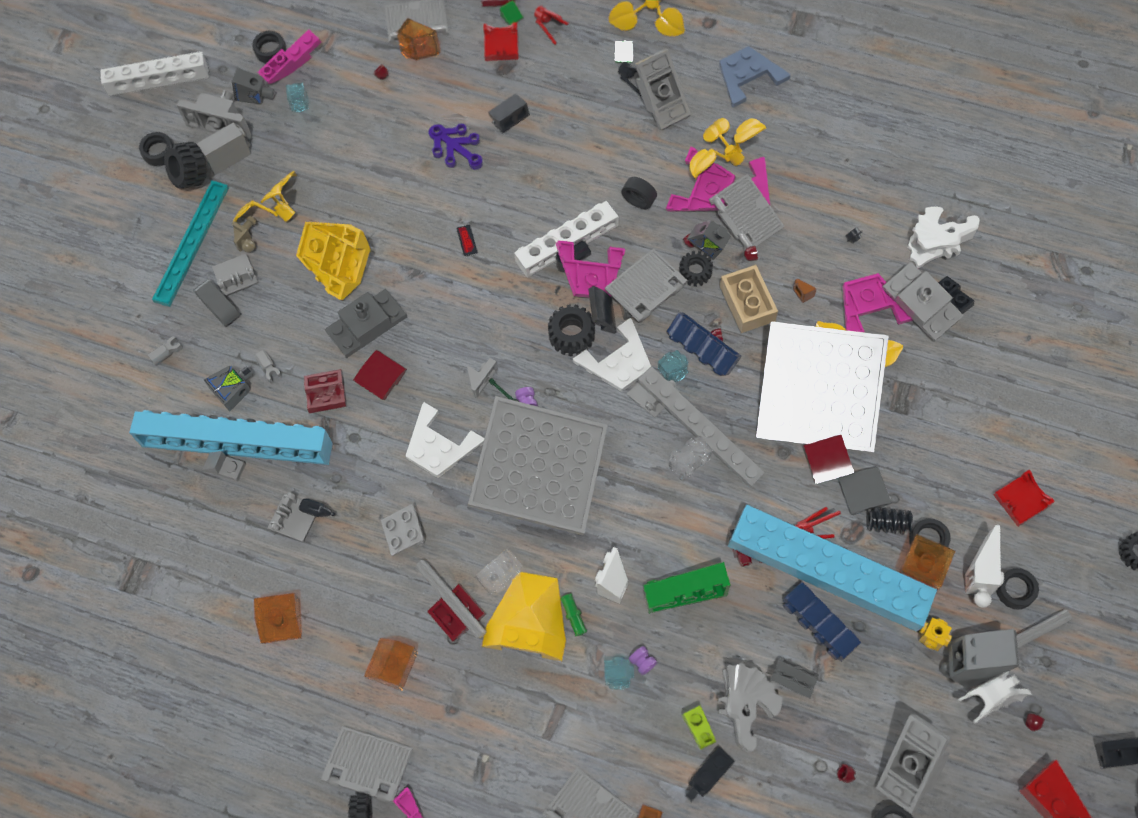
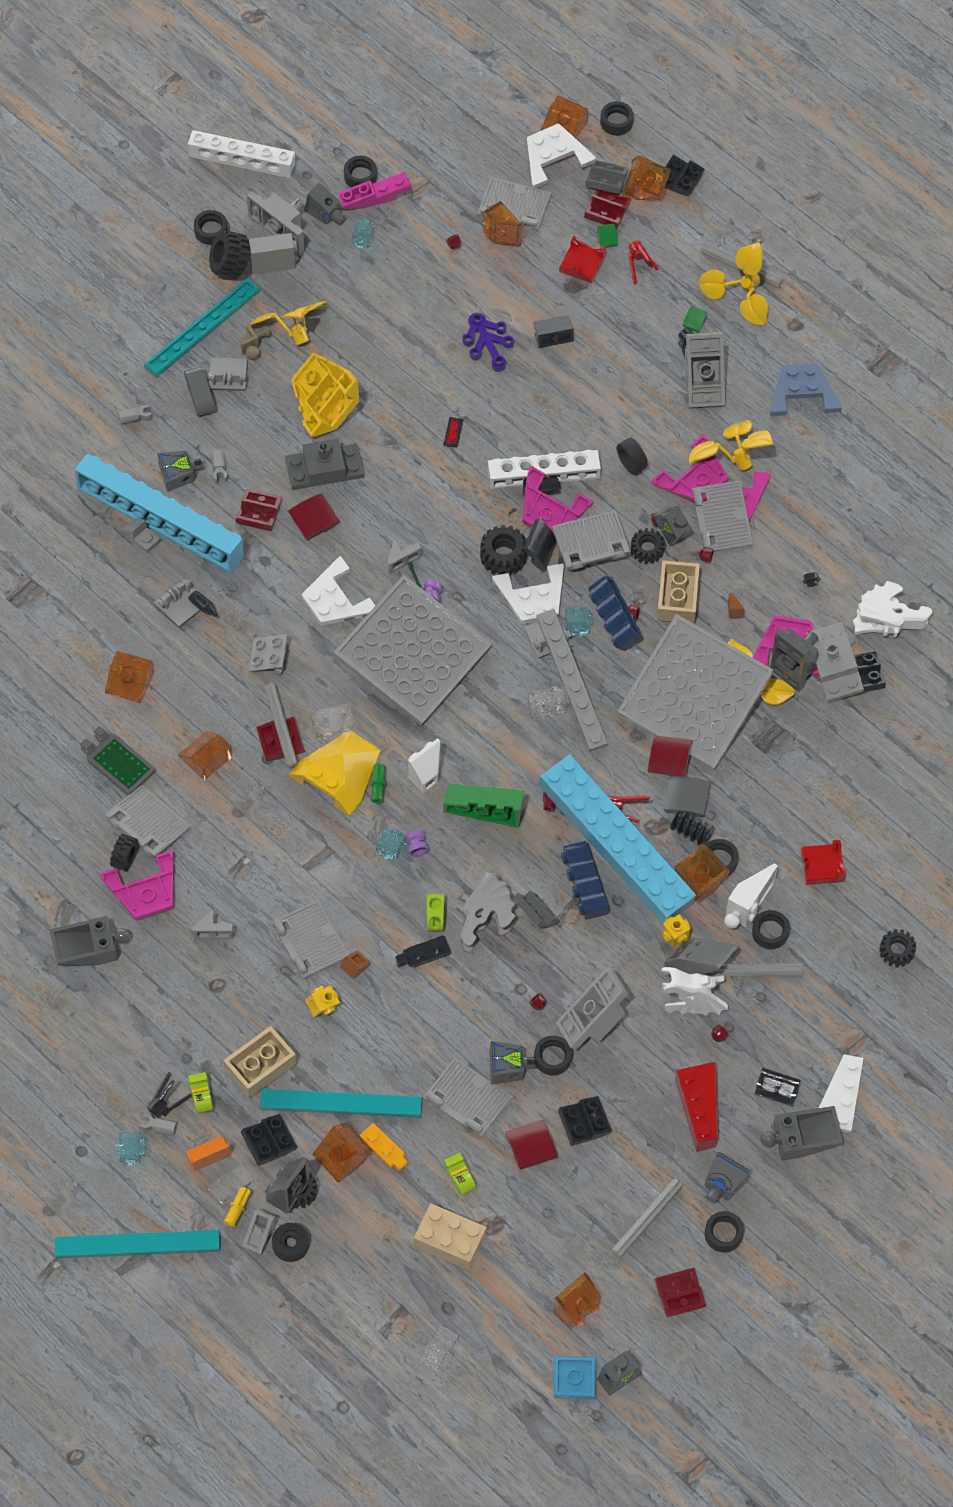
camera: 20 degrees right, 5 degrees down
none -> tile [80,726,156,796]
none -> dark grey brick [770,628,819,692]

